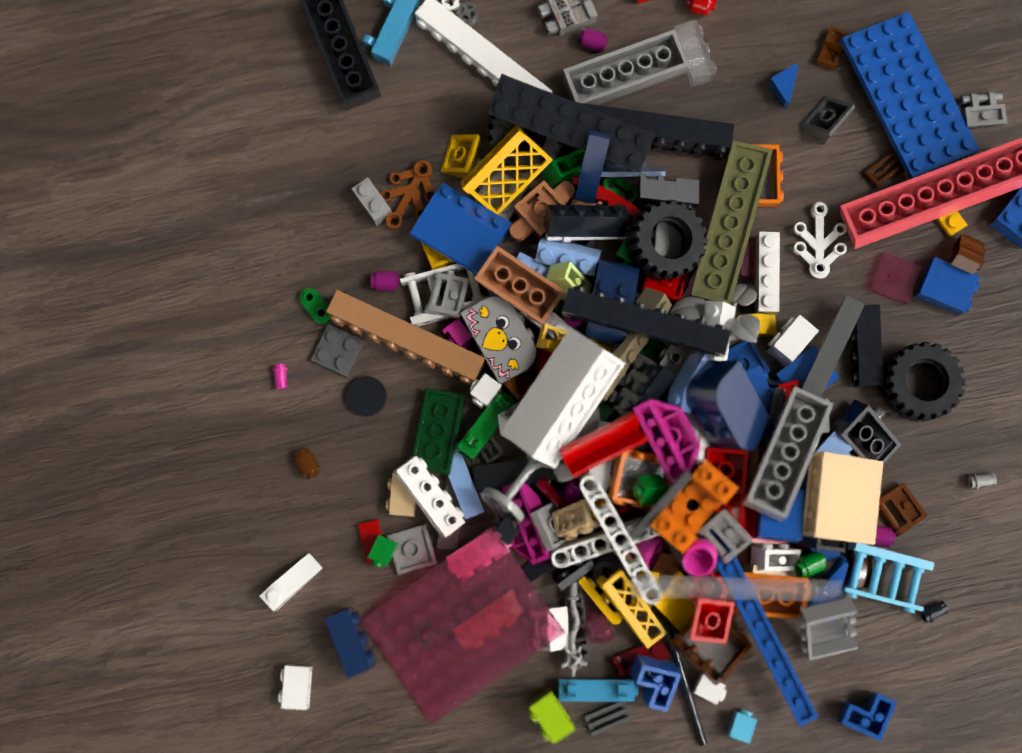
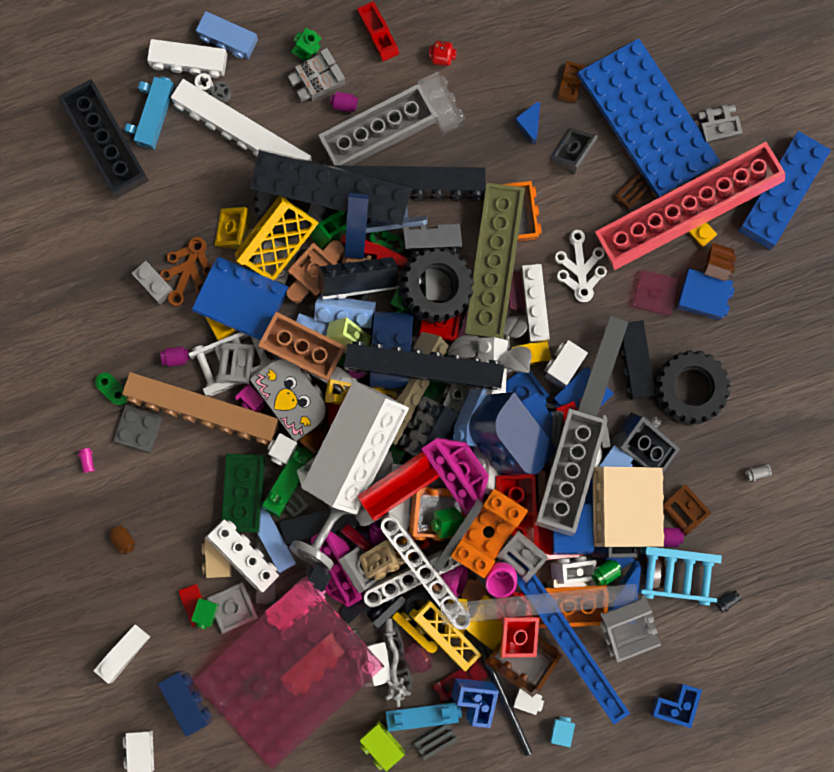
camera: 15 degrees left, 0 degrees up
black tile [346,376,387,417] -> none

